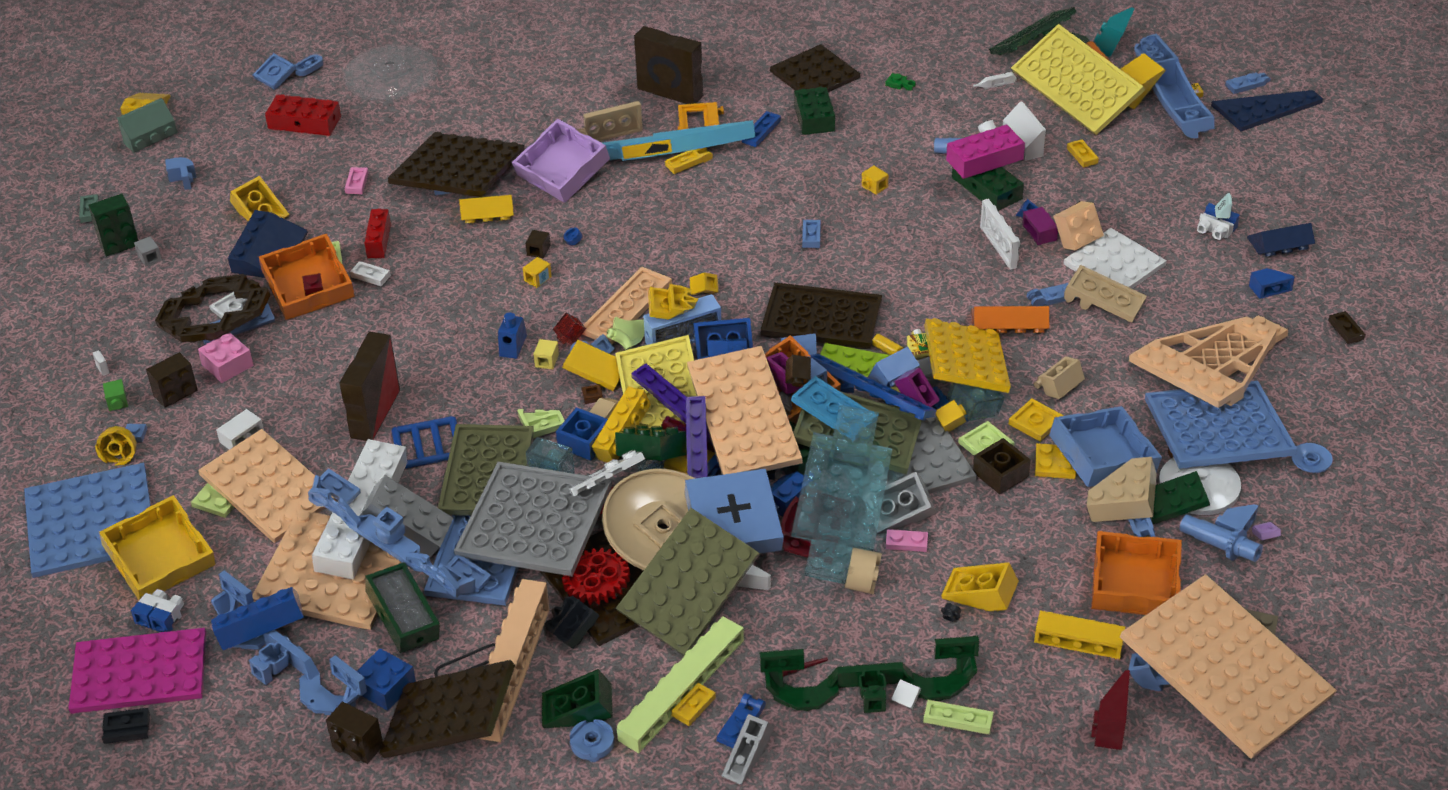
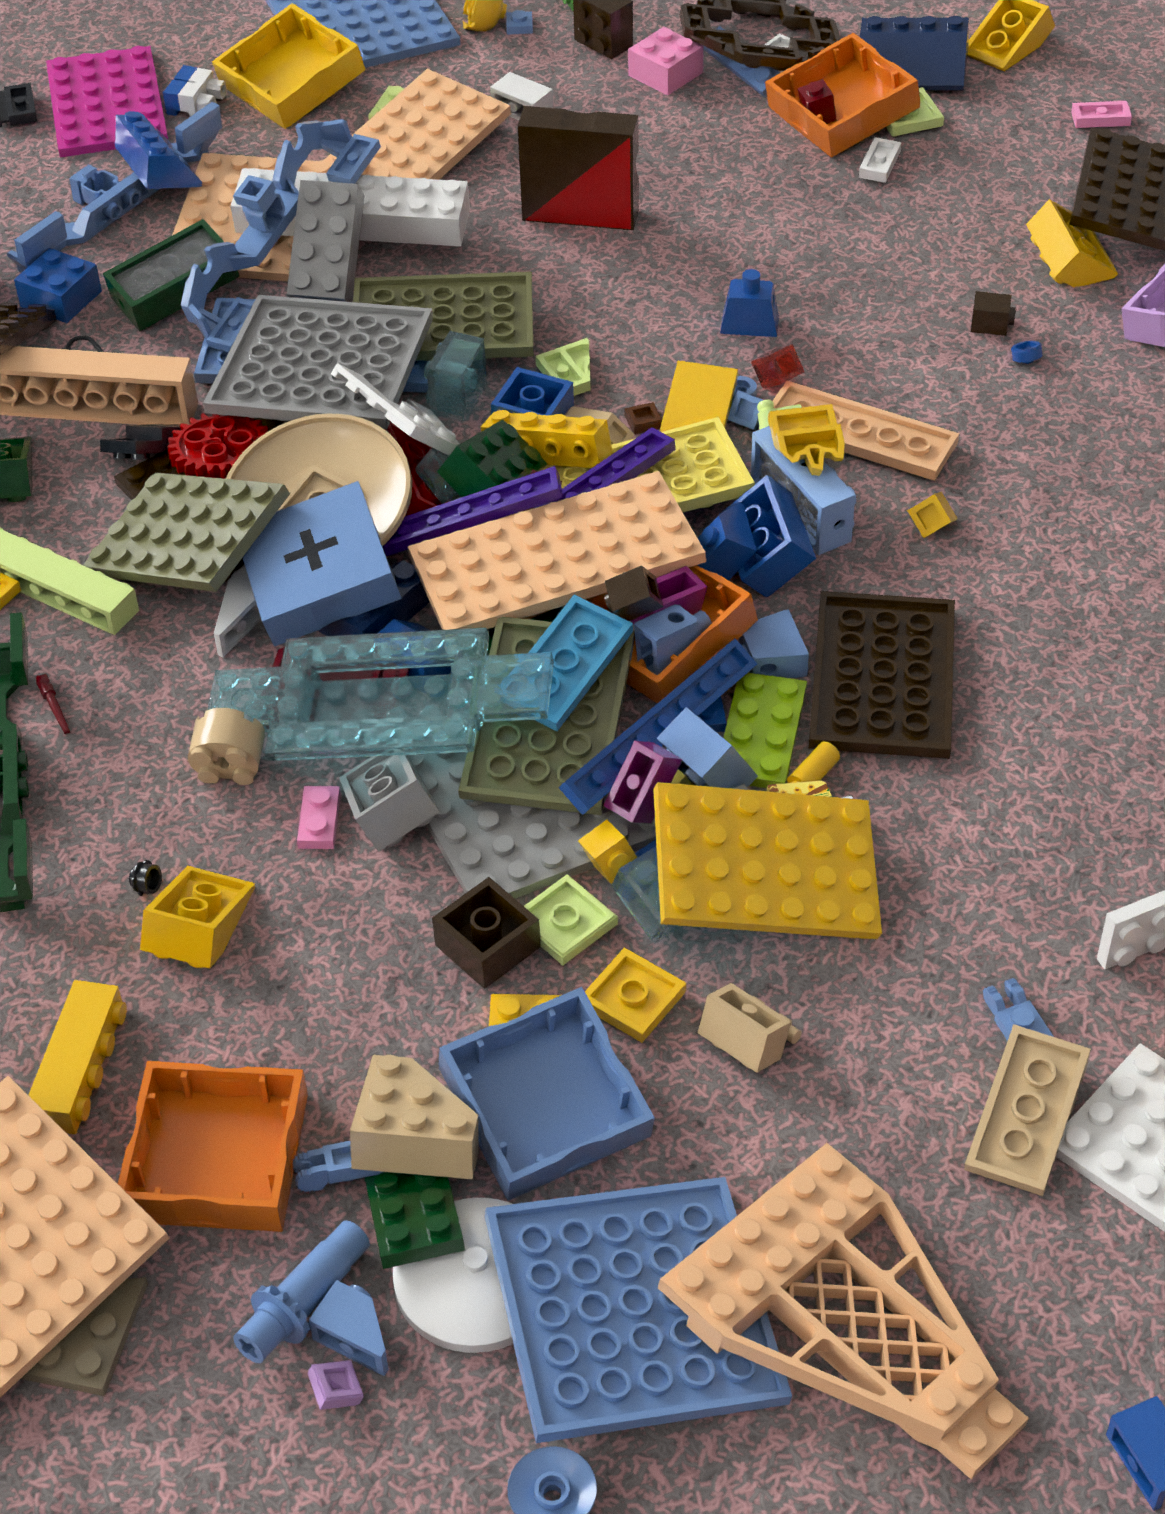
camera: 85 degrees right, 5 degrees up
red brick [364,209,391,258] -> none
blue bar [391,416,457,469] -> none
yellow brick [523,257,552,288] -> none
light yellow brick [534,339,559,369] -> none
medium blue plate [802,220,821,248] -> none
orange slope [971,306,1049,333] -> none

